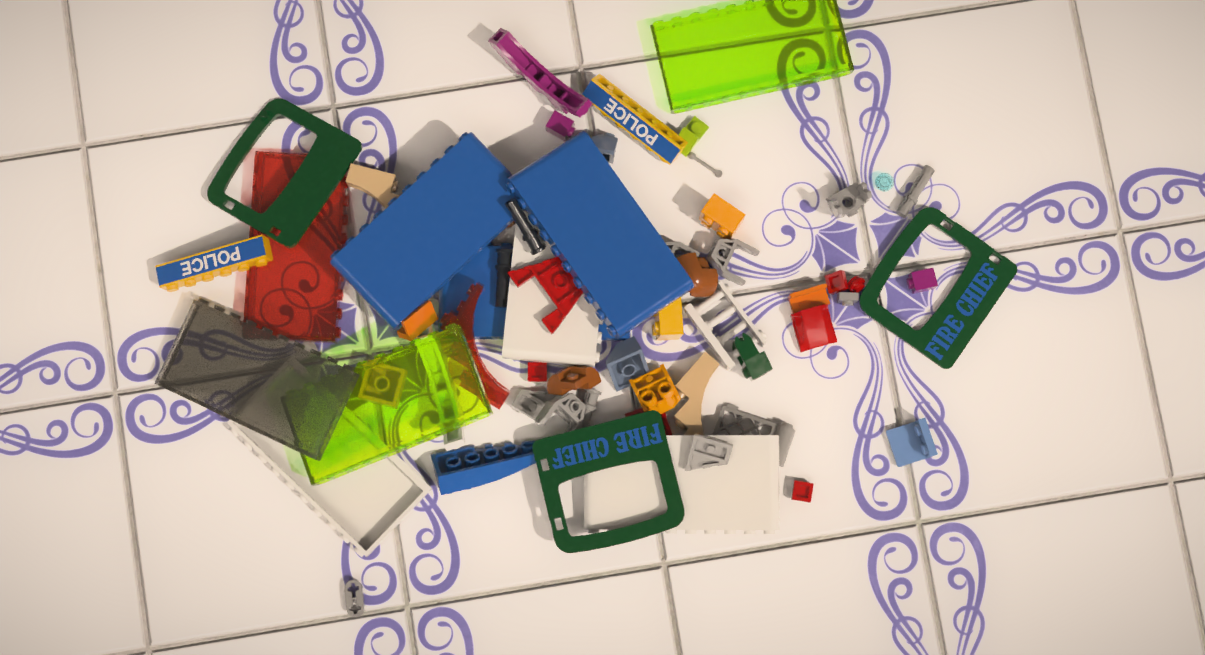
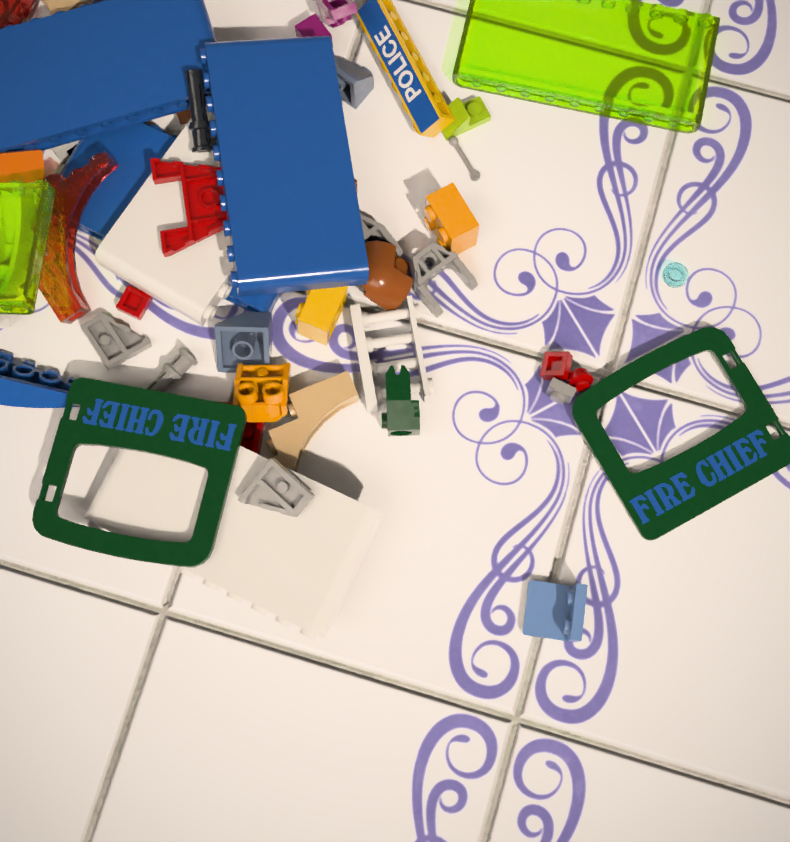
camera: 30 degrees right, 5 degrees down
black pin [495,249,513,308] -> none
light grey piece [535,393,586,433] -> none
dark orange brick [547,365,601,396] -> none
light grey piece [713,403,796,467] -> none
orange panel [787,283,830,313] -> none
red slope [790,304,837,353] -> none
red plate [791,480,814,503] -> none
light grey piece [826,182,872,219] -> none
light grey pin [895,165,935,218] -> none
magenta brick [907,268,938,294] -> none

